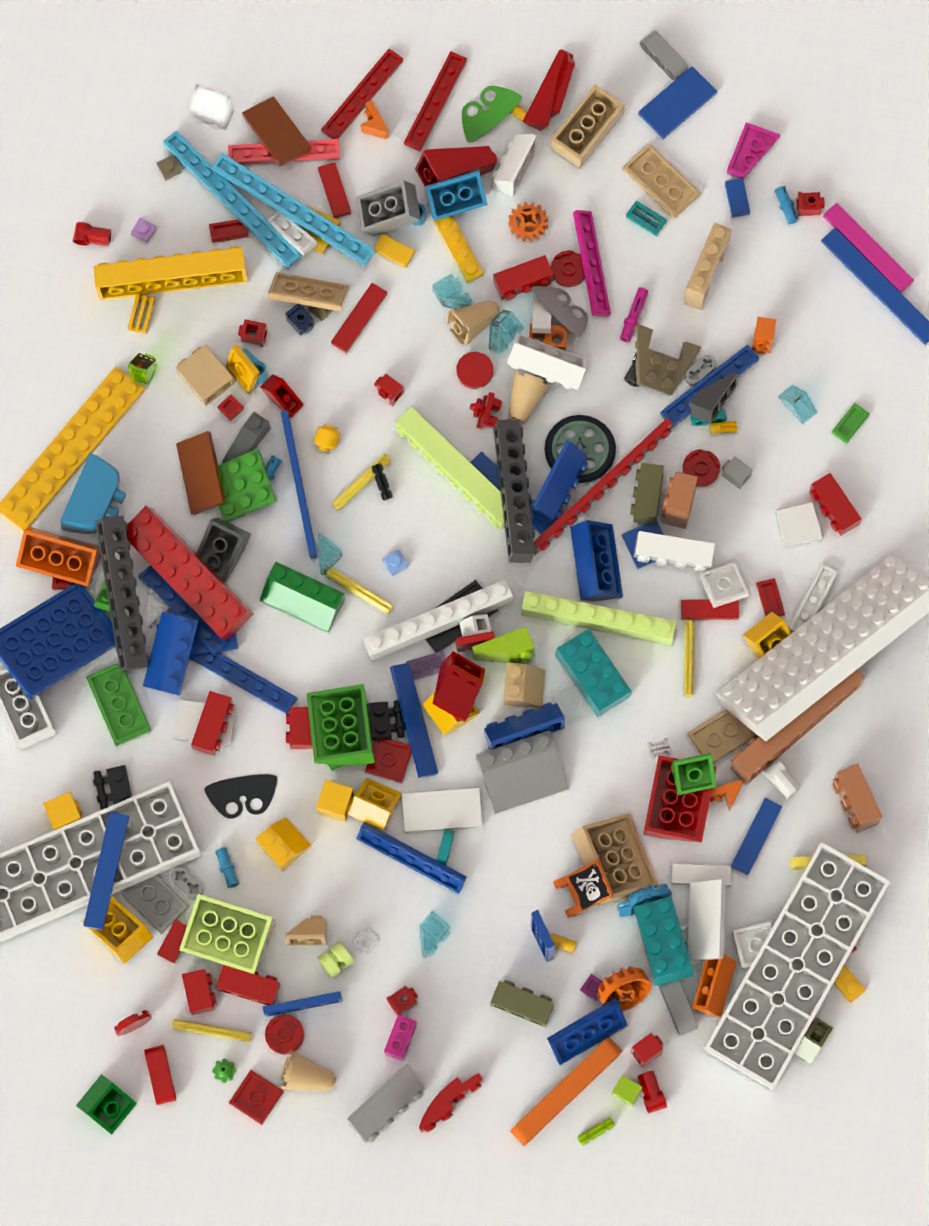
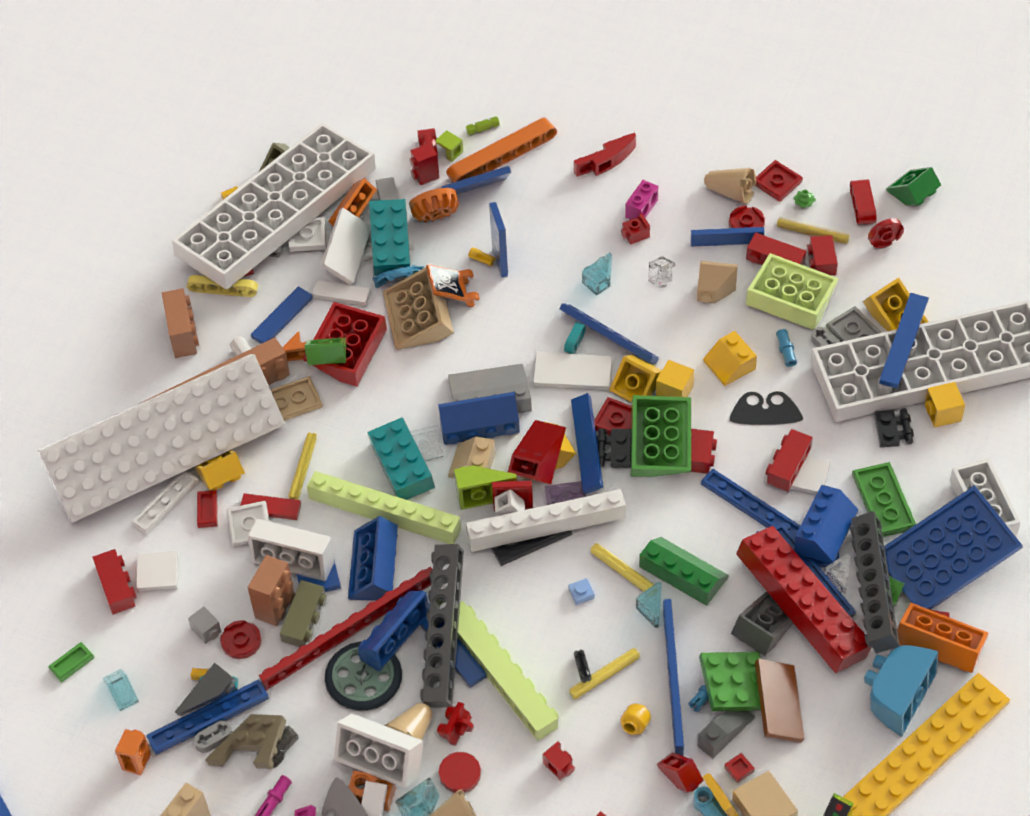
camera: 170 degrees left, 20 degrees down
red tile [157,920,187,964] -> none
yellowish green wheel [317,942,354,978] -> none
light grey slope [347,1064,424,1143] -> none
olive brick [490,980,554,1027] -> none
magenta plate [580,974,603,1002] -> none
clear bush [648,738,671,759] -> none

